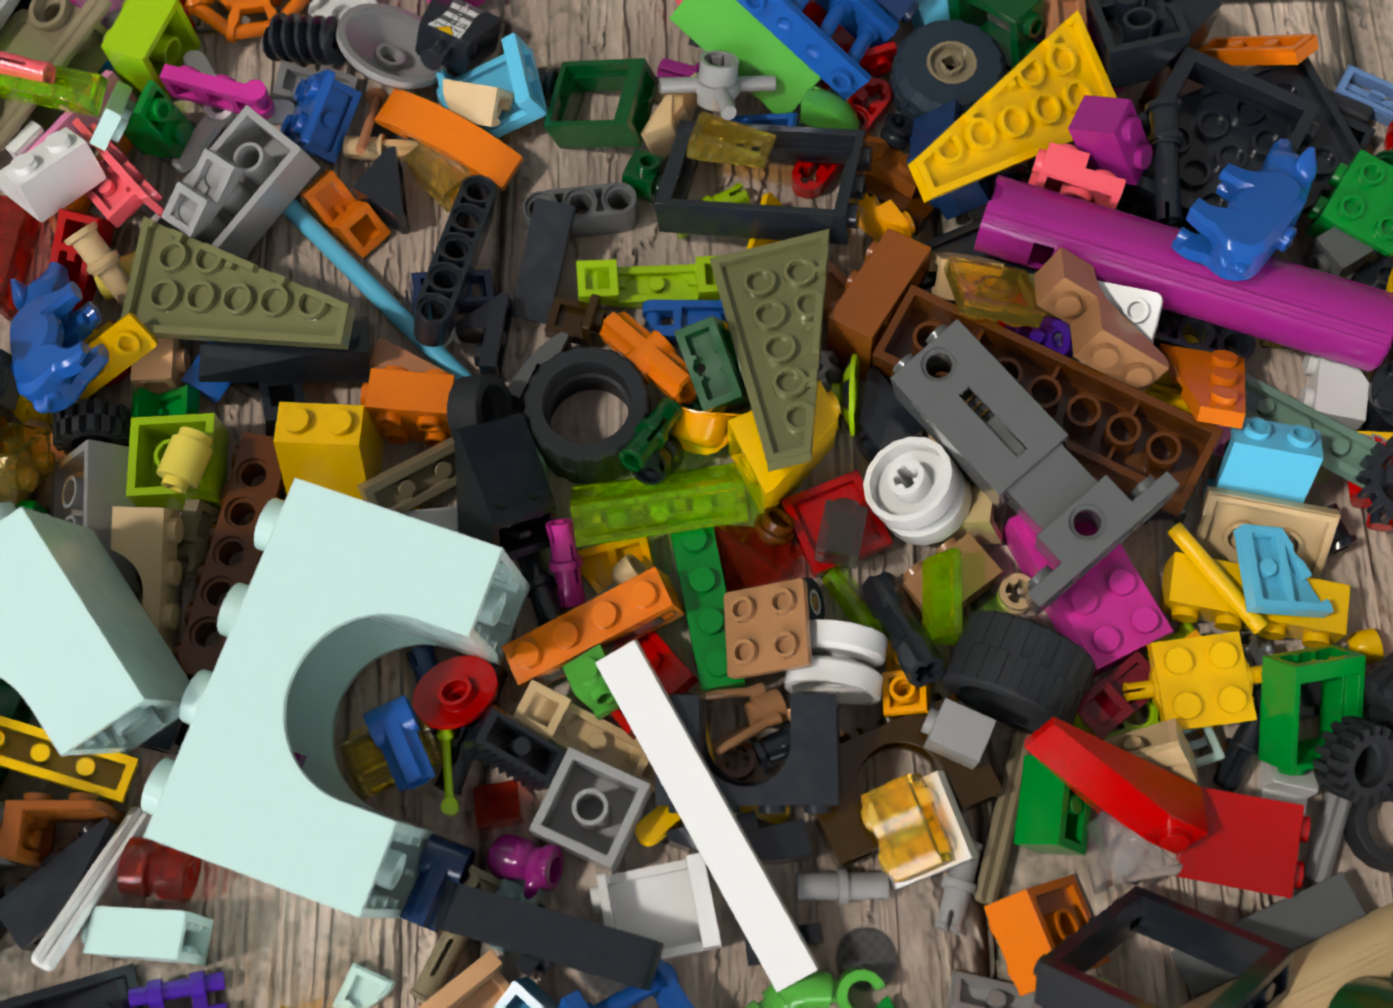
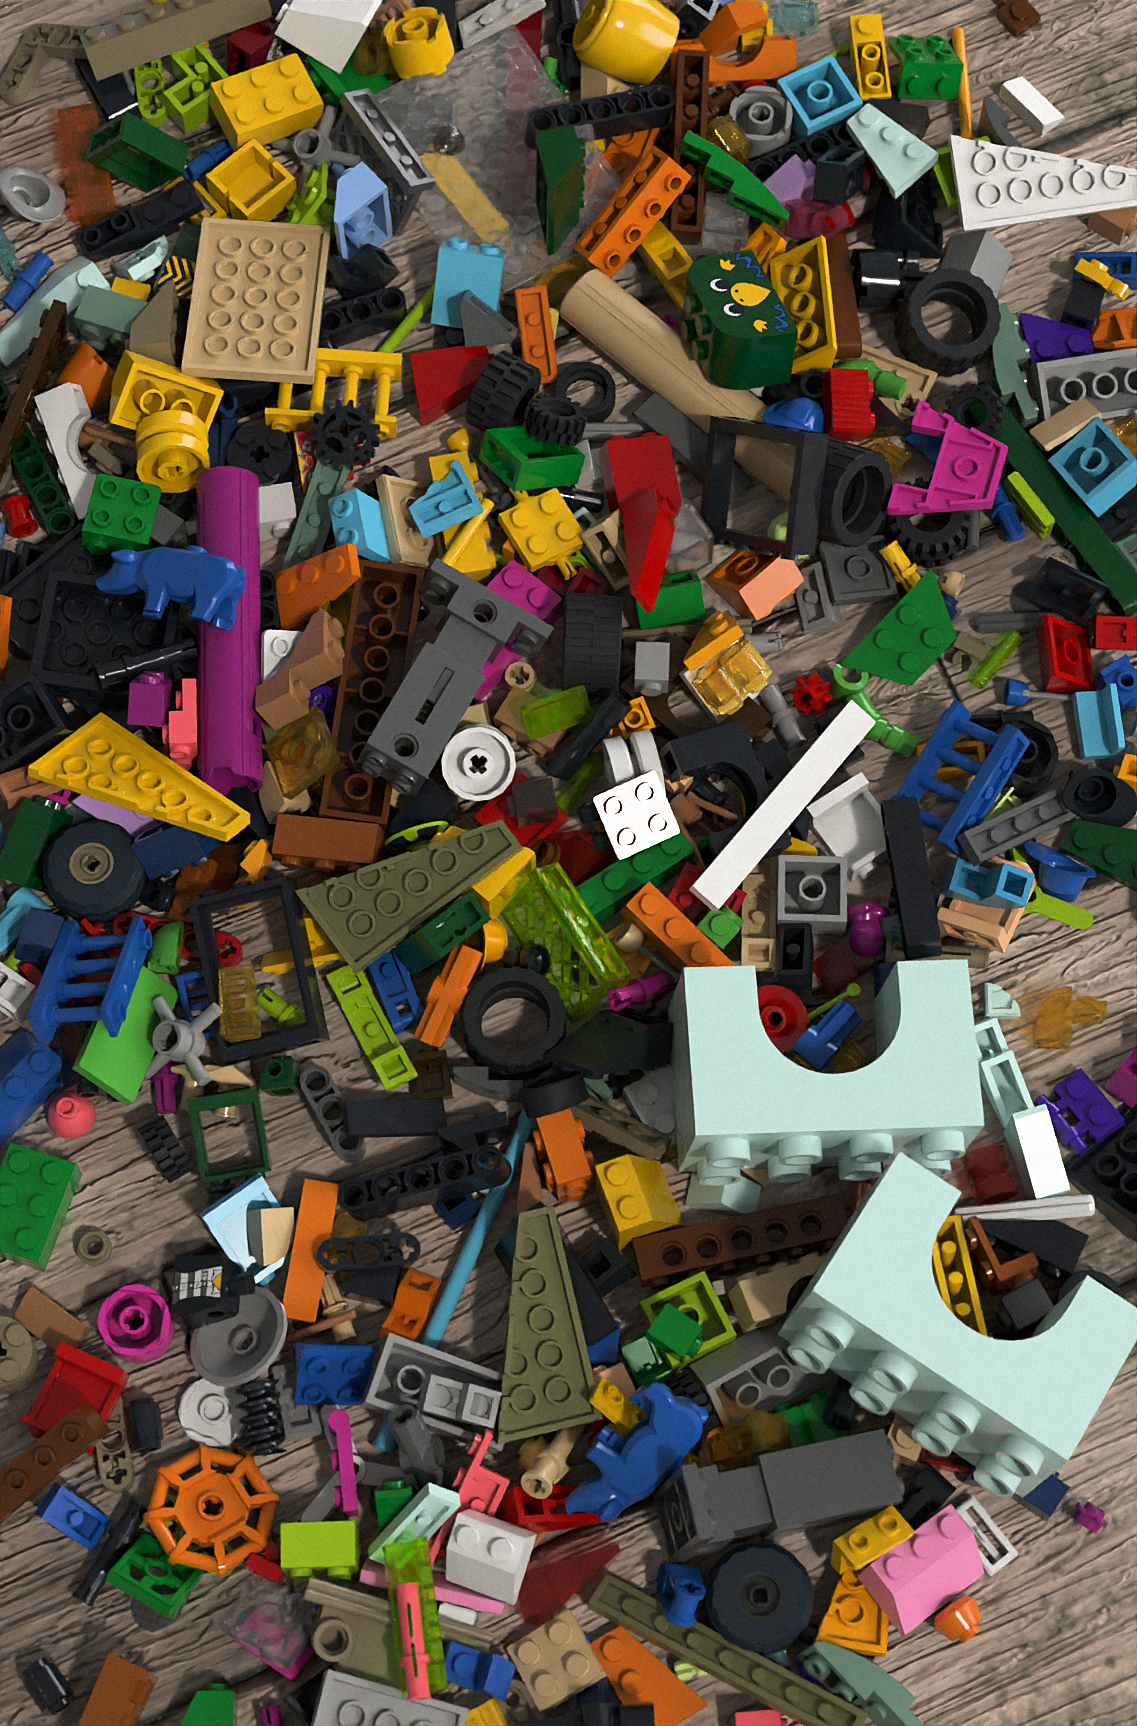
camera: 115 degrees left, 0 degrees up
light yellow brick [156,427,213,494] -> none
dark green pin [619,398,683,472] -> none
none -> black tyre [138,1115,194,1183]
none -> black beam [316,1233,421,1274]
none -> dark grey piece [387,1404,456,1492]
none -> green brick [646,1303,705,1364]
none -> light orange wing [683,609,744,672]
none -> red gear [789,673,833,716]
none -> light aqua slope [974,1017,1034,1128]

